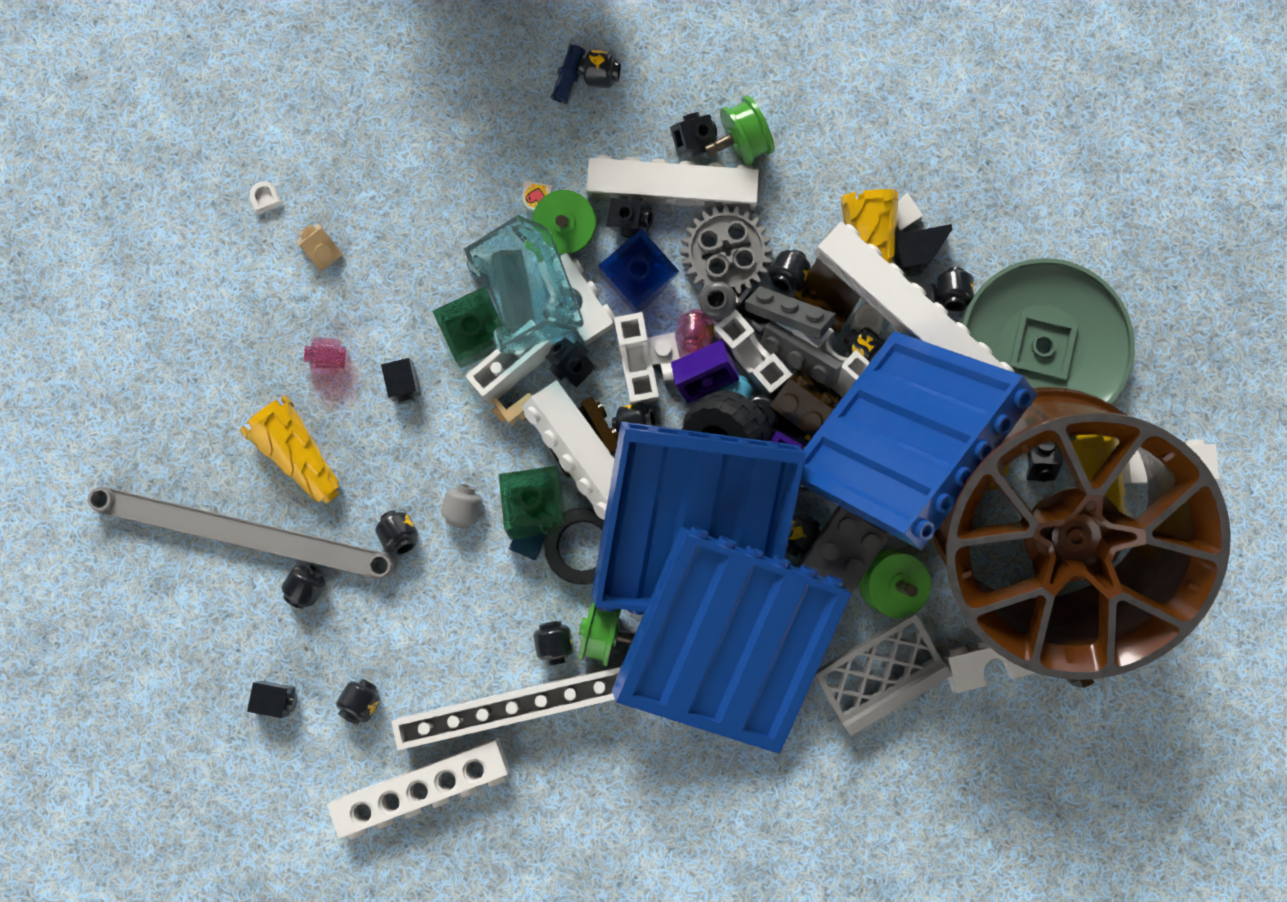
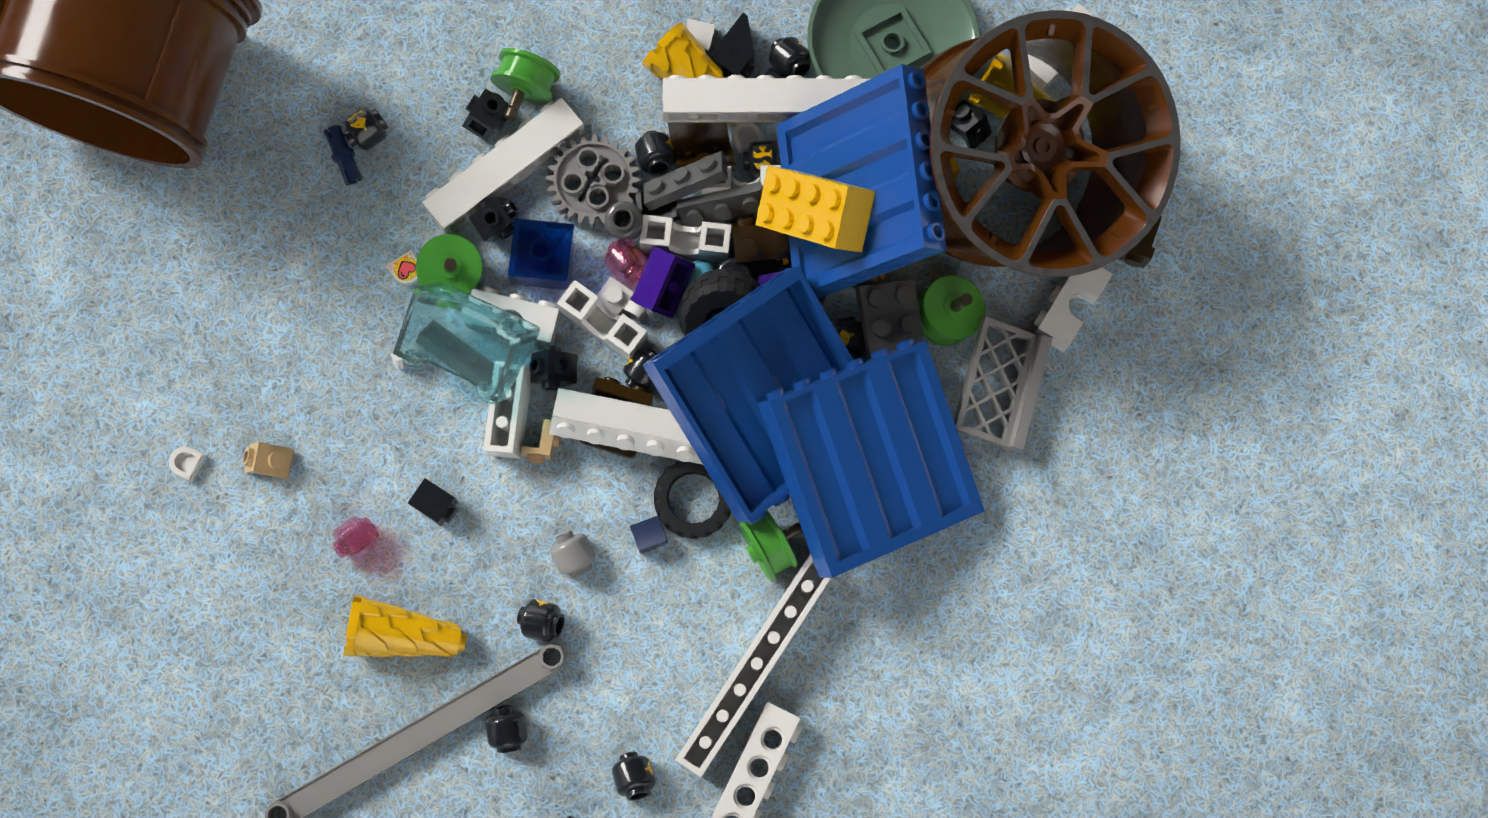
camera: 55 degrees left, 5 degrees down
clear green slope [432,286,509,368] -> none
clear green slope [499,465,564,539] -> none
black head [533,621,574,665] -> none
none -> yellow brick [755,165,875,252]

